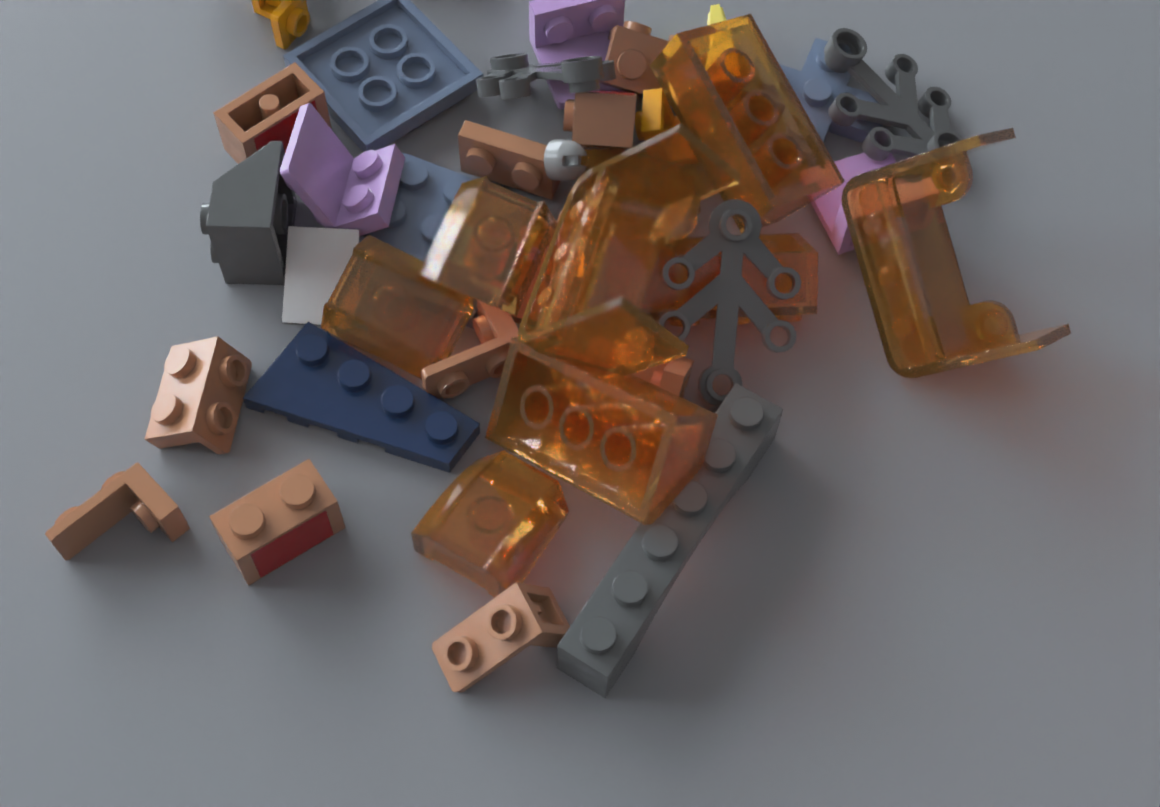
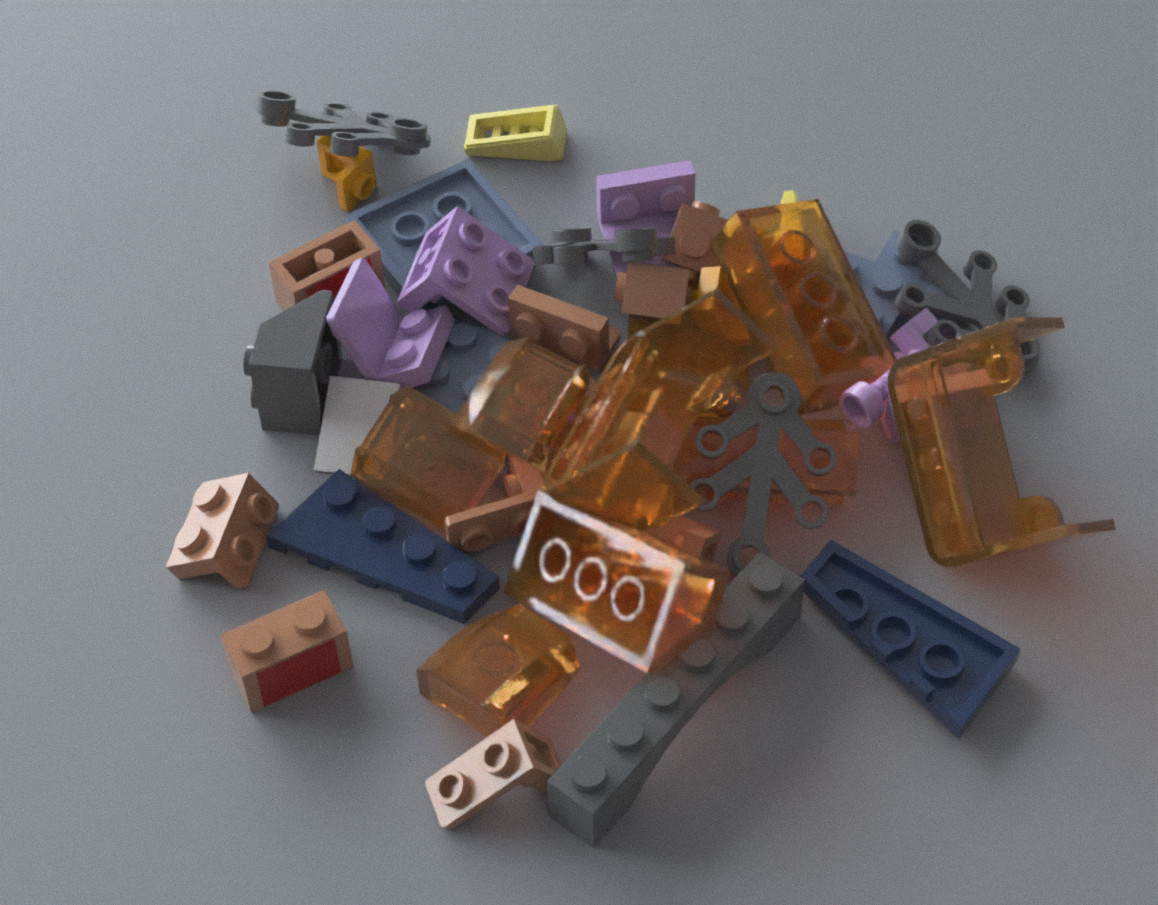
camera: 10 degrees right, 10 degrees down
nougat bracket [45,462,190,561] -> none
light grey hinge [544,139,587,181] -> none
none -> lavender bracket [396,206,534,336]
none -> dark blue wing [800,540,1020,739]
none -> lavender bar [840,307,972,428]

